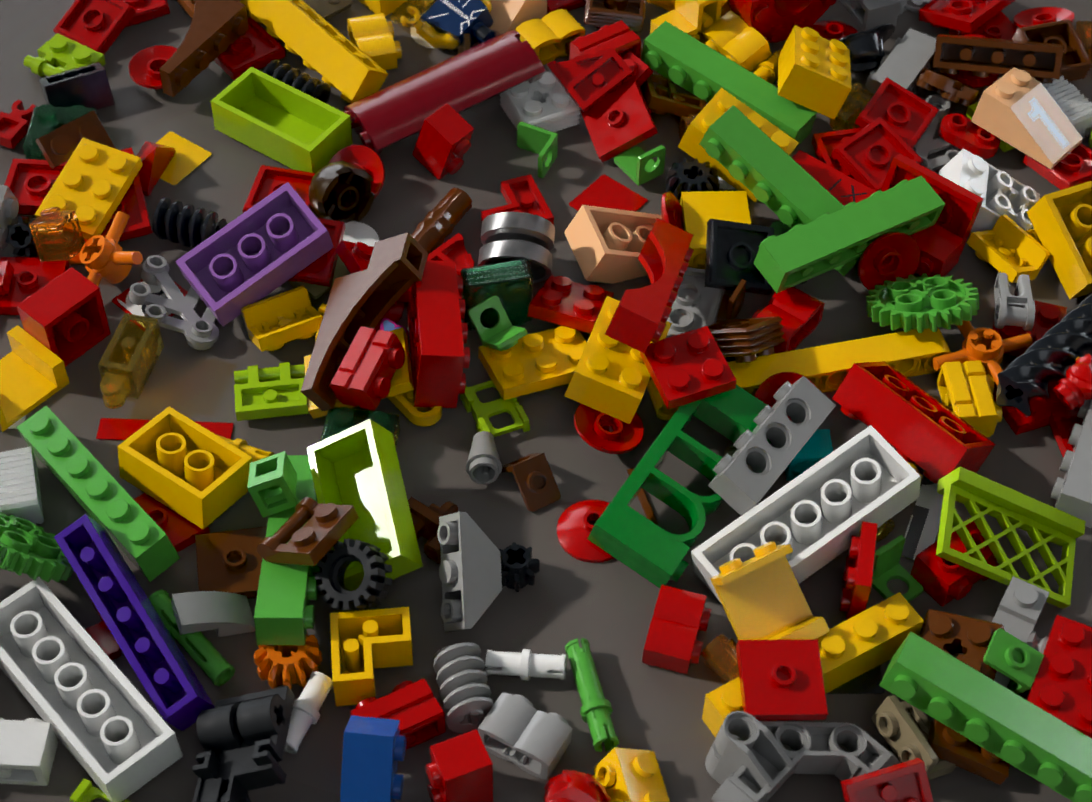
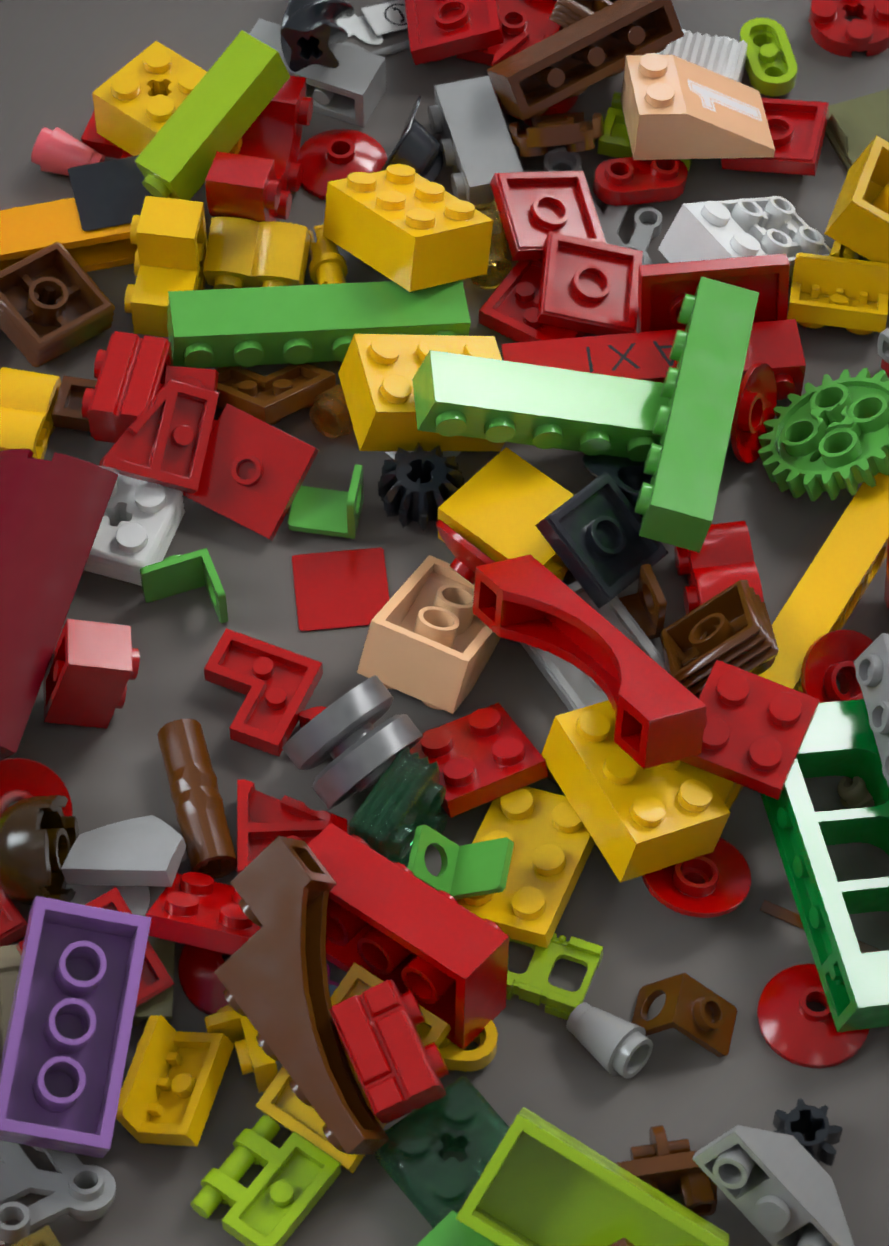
camera: 45 degrees left, 5 degrees up
none -> light grey slope [61,815,188,887]

